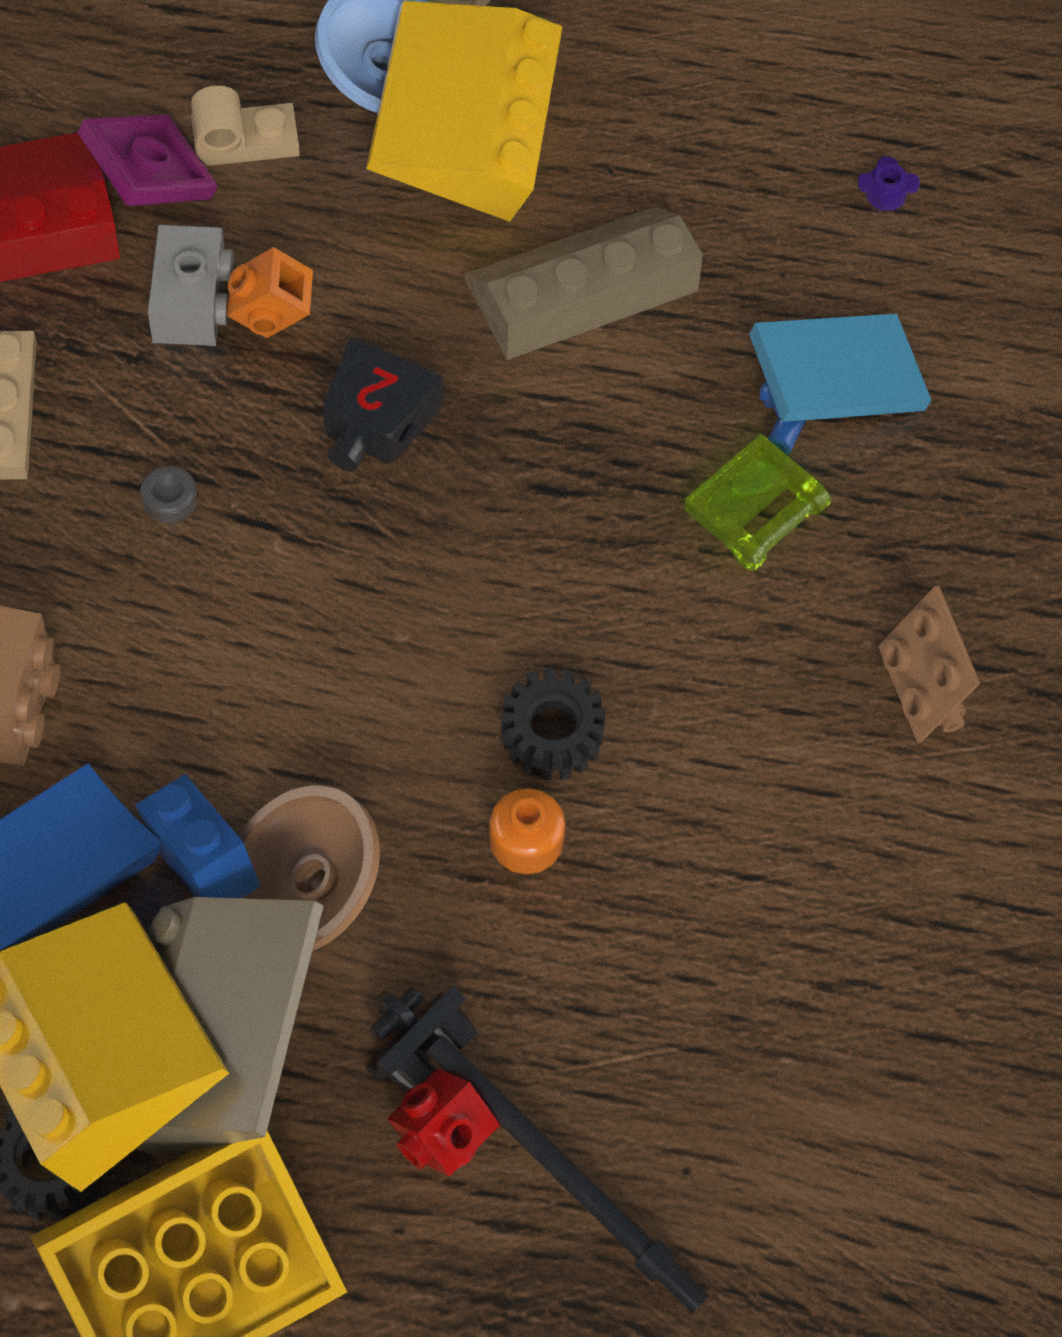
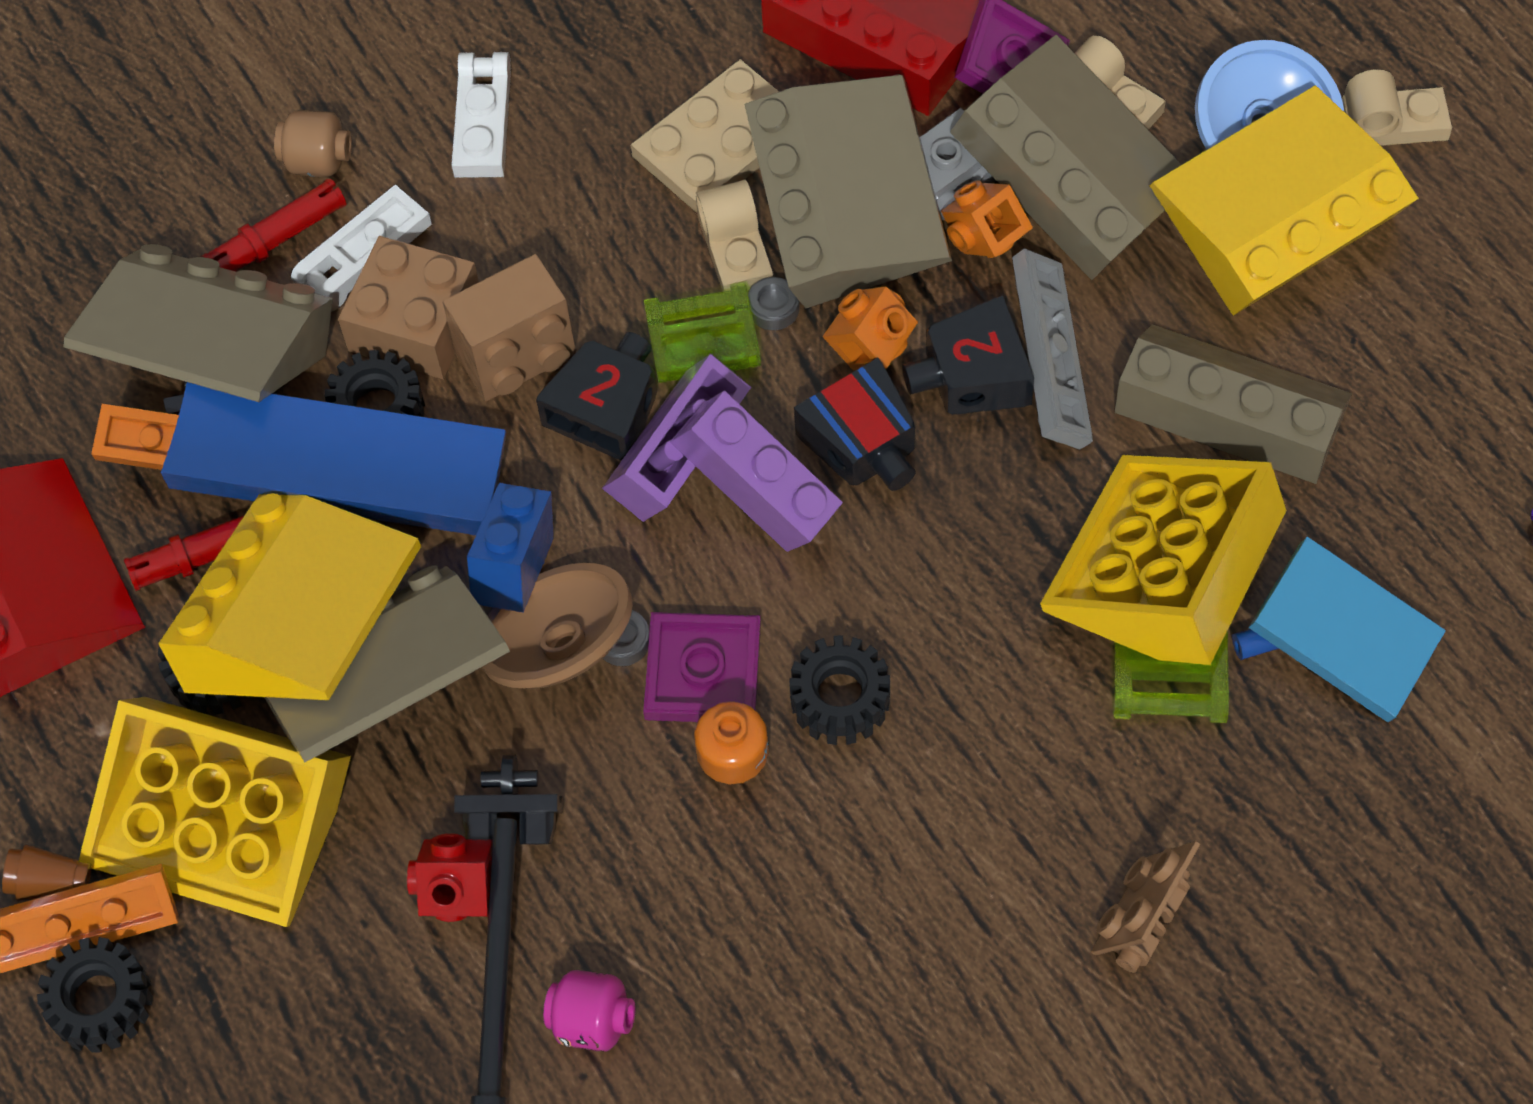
camera: 55 degrees right, 0 degrees up
none -> black torso [536,332,657,461]
none -> dark pink head [543,970,635,1052]
none -> medium lavender brick [602,354,751,522]
none -> clear neon green plate [643,283,761,383]
none -> magenta tile [643,612,761,722]
none -> medium lavender brick [670,390,843,552]
none -> tan plate [696,180,773,297]
none -> dark tan slope [744,75,952,308]
none -> torso [794,358,916,491]
none -> orange brick [823,286,918,371]
none -> dark tan slope [950,35,1181,280]
none -> light grey plate [1012,249,1093,449]
none -> yellow slope [1040,455,1287,665]

